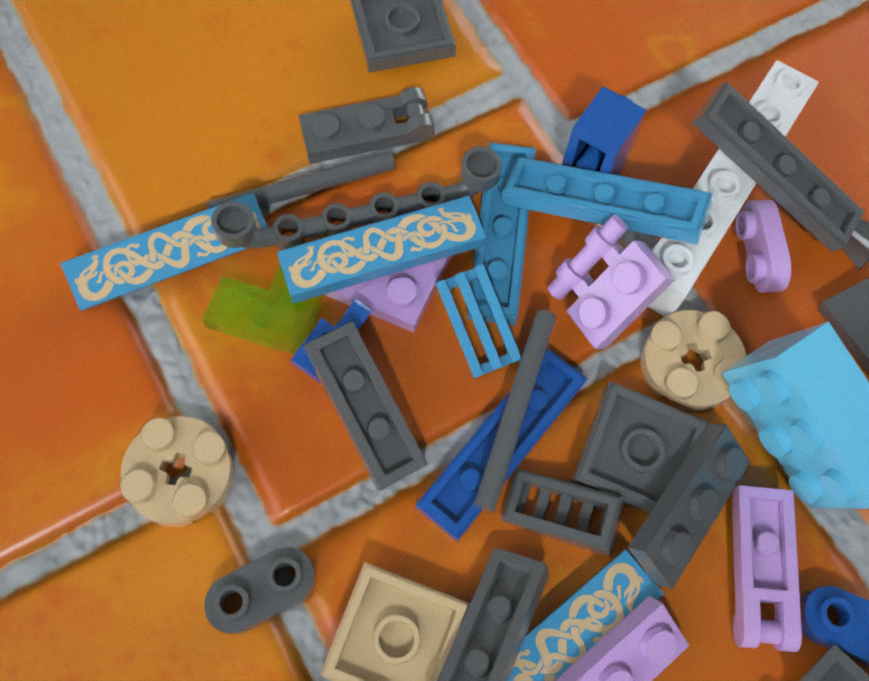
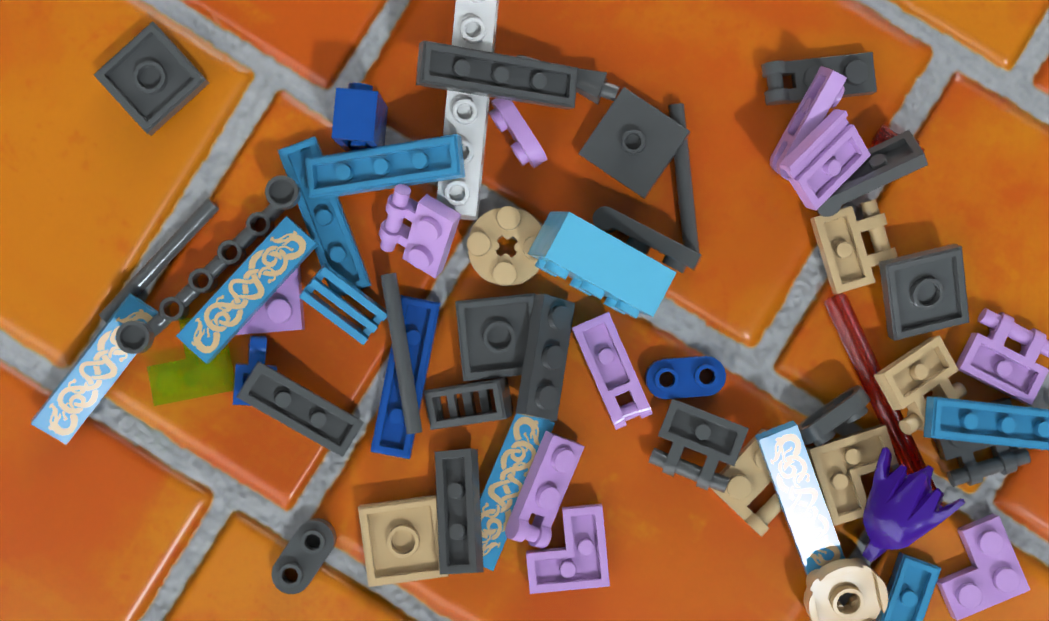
camera: 25 degrees left, 20 degrees up
tan plate [120,416,235,527] -> none
dark grey plate [299,87,435,164] -> none

